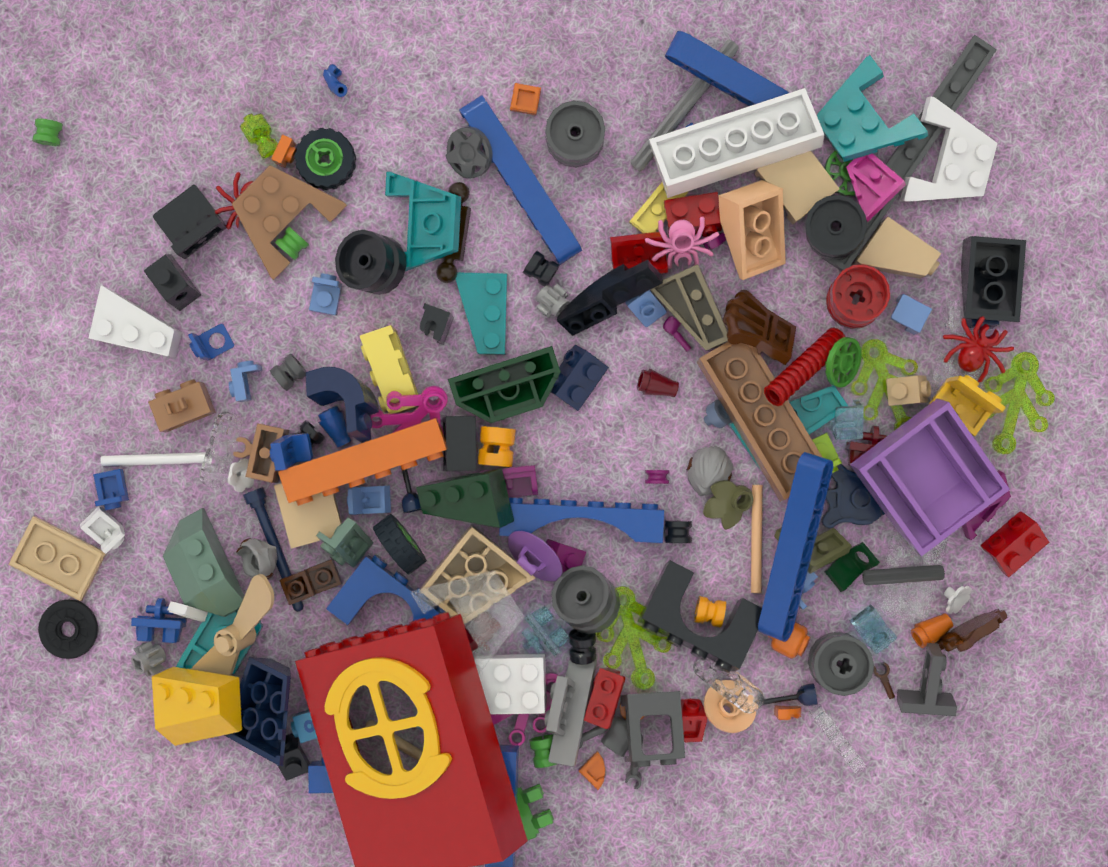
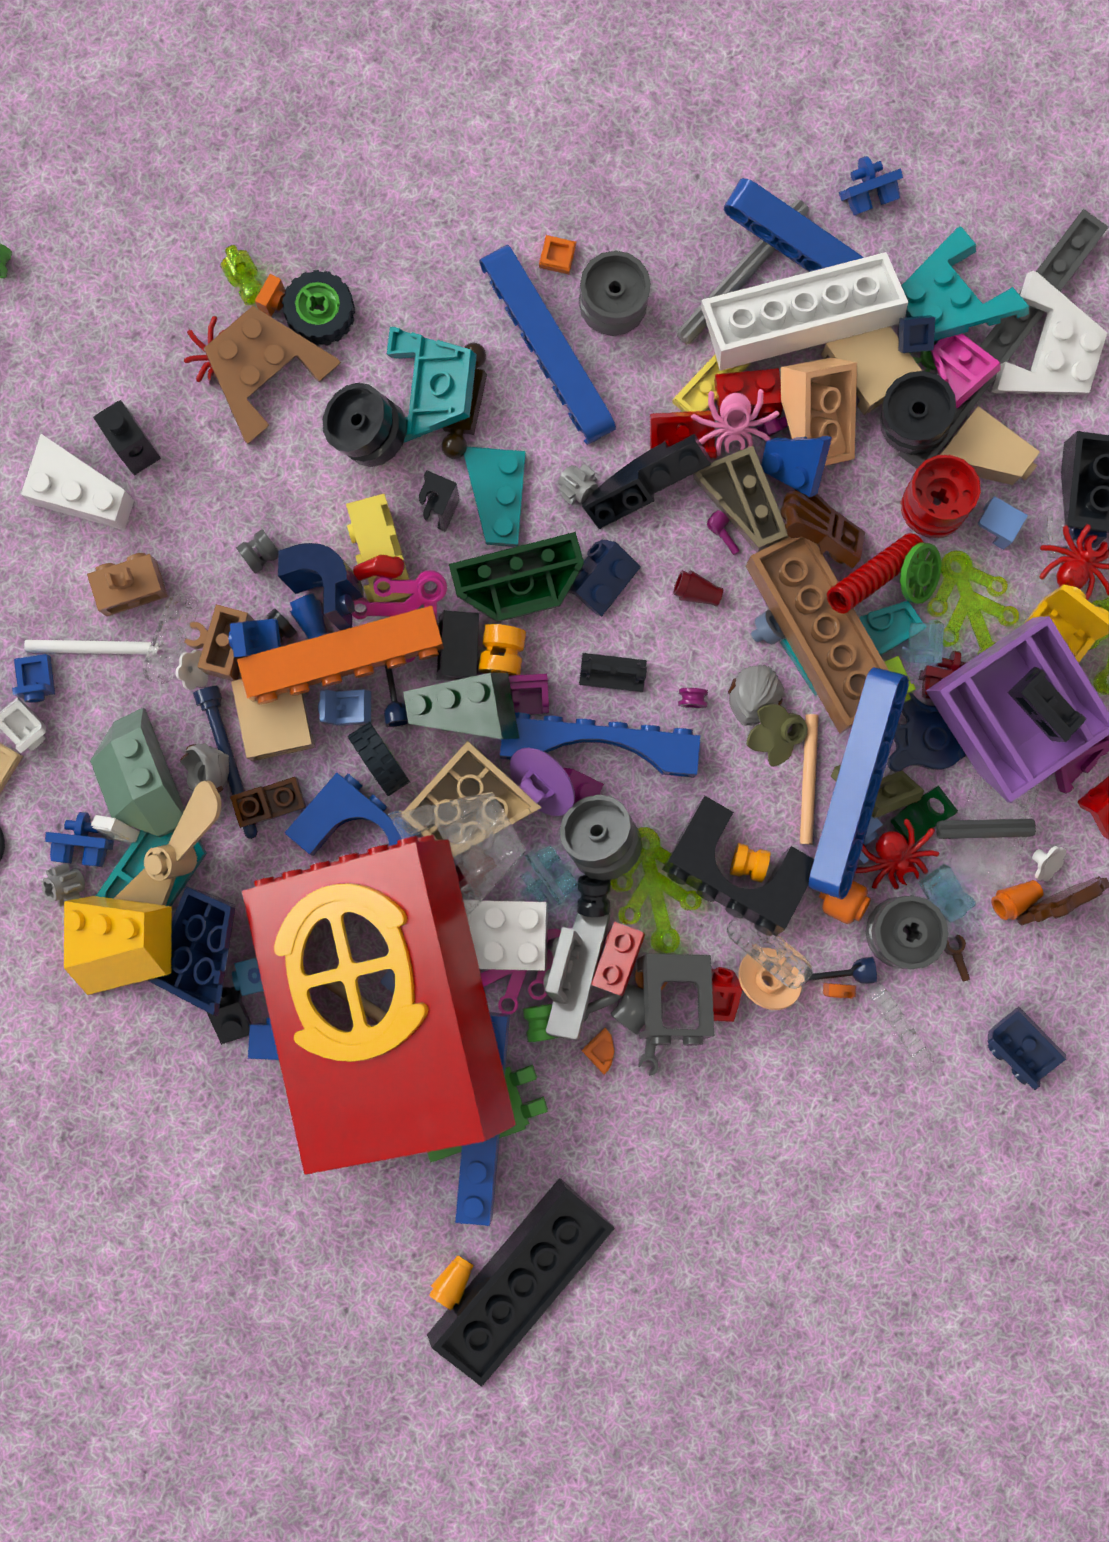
camera: 10 degrees left, 5 degrees down
black bracket [153,185,226,259] -> none
blue bracket [188,324,234,361] -> none
medium blue bracket [229,361,262,402] -> none
bright green wheel [275,227,309,260] -> none
medium blue bracket [309,273,343,316] -> none
sand green bracket [316,517,374,568] -> none
blue arm [323,64,348,97] -> none
dark grey wheel [446,127,492,178] -> none
black wheel [523,251,560,287] -> none
medium blue bracket [625,290,667,327] -> none
black wheel [665,521,692,543] -> none
tan bracket [886,375,931,406] -> none
dark grey bracket [897,643,957,716] -> none
none -> red arm [353,555,405,581]
none -> black hinge [579,653,647,692]
none -> blue wing [761,436,832,497]
none -> blue hips [838,156,904,216]
none -> red animal [855,819,940,890]
none -> dark blue tile [898,315,935,353]
none -> dark blue bracket [987,1006,1066,1090]
none -> black hinge [1007,667,1086,742]

